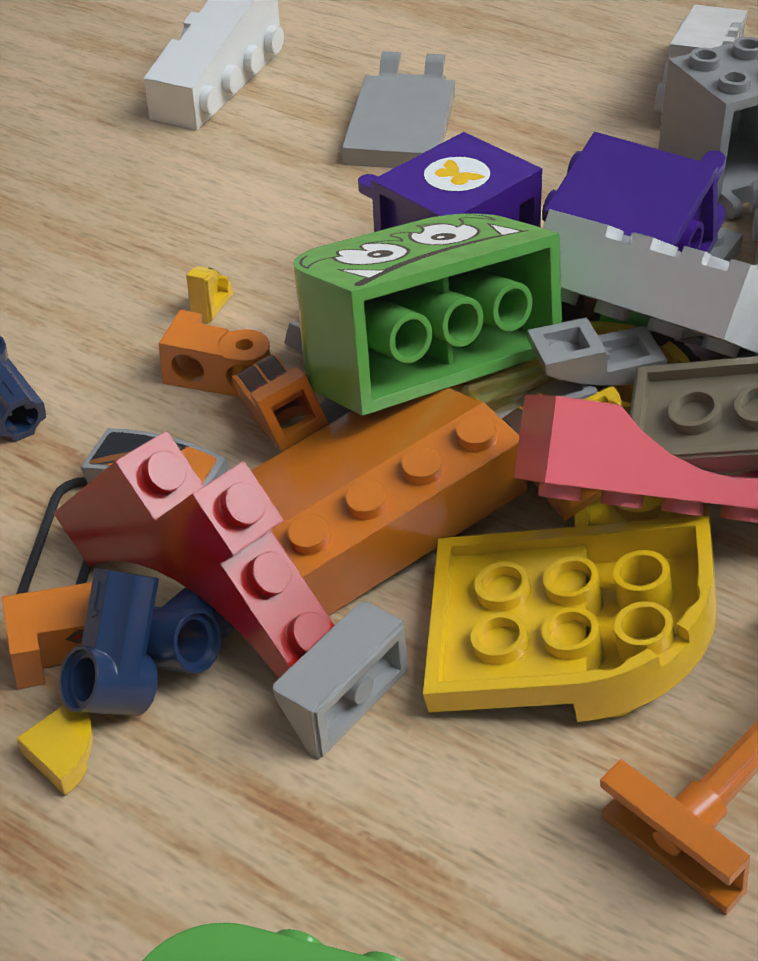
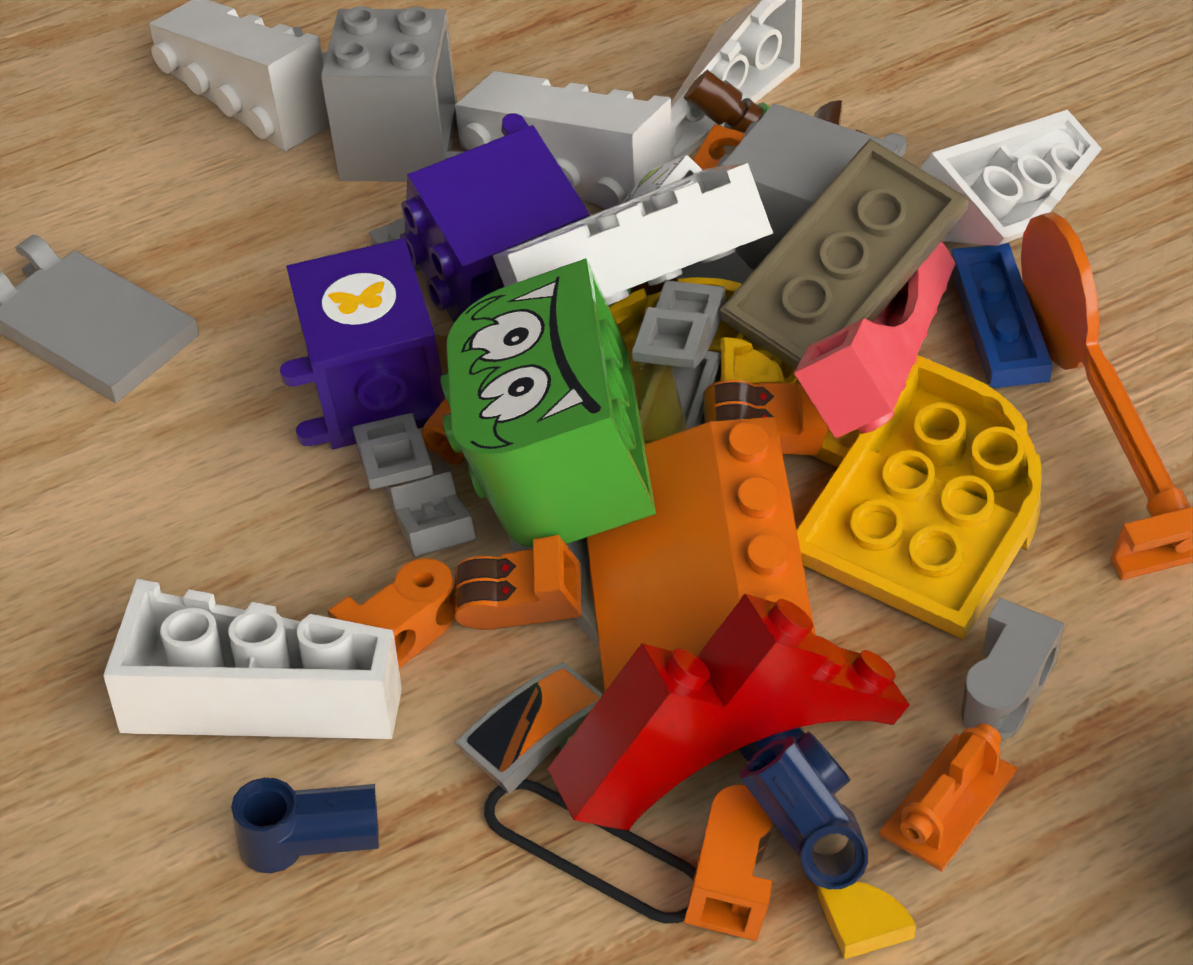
camera: 60 degrees left, 5 degrees up
yellow tile [186,266,234,324] -> none
light grey slope [273,601,408,760] -> none
none -> white wedge [103,579,402,739]
none -> orange hinge [879,723,1018,872]
none -> light grey leg [961,598,1064,741]

